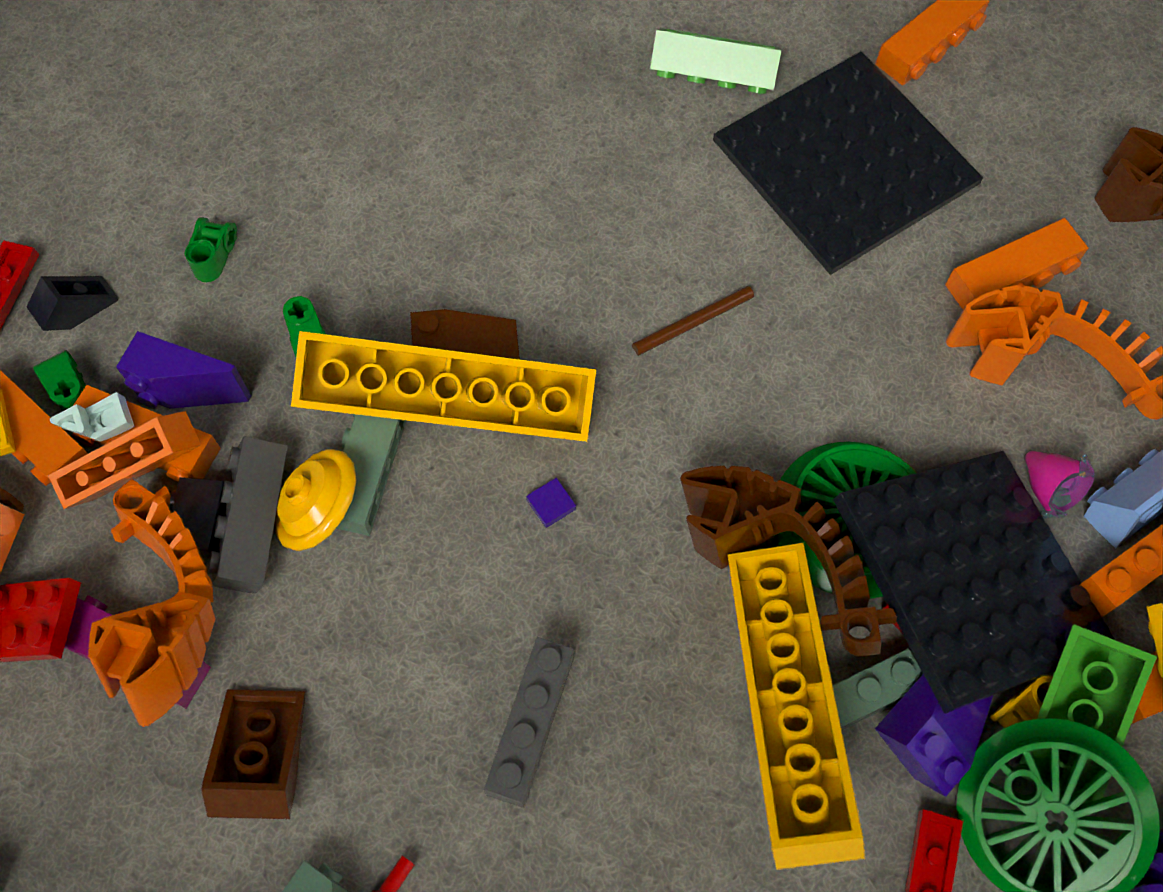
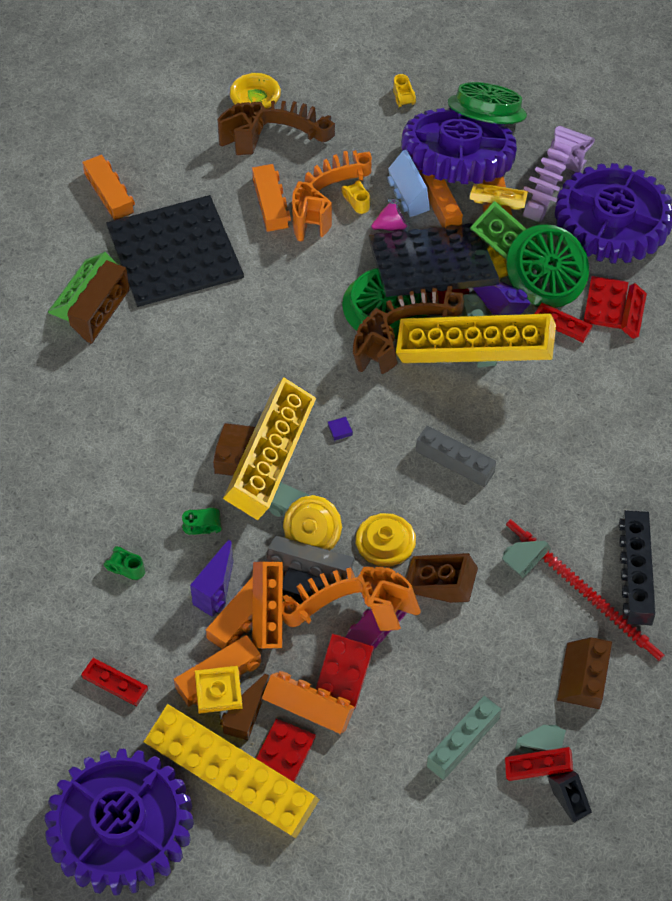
camera: 75 degrees left, 10 degrees down
black slope [27,276,118,331] -> none
green piece [33,350,86,411] -> none
light aqua slope [50,392,135,442] -> none
reddish brown bar [632,286,754,356] -> none
none -> reddish brown slope [67,260,130,344]
none -> yellow piece [341,180,370,214]
none -> yellow piece [355,513,416,567]

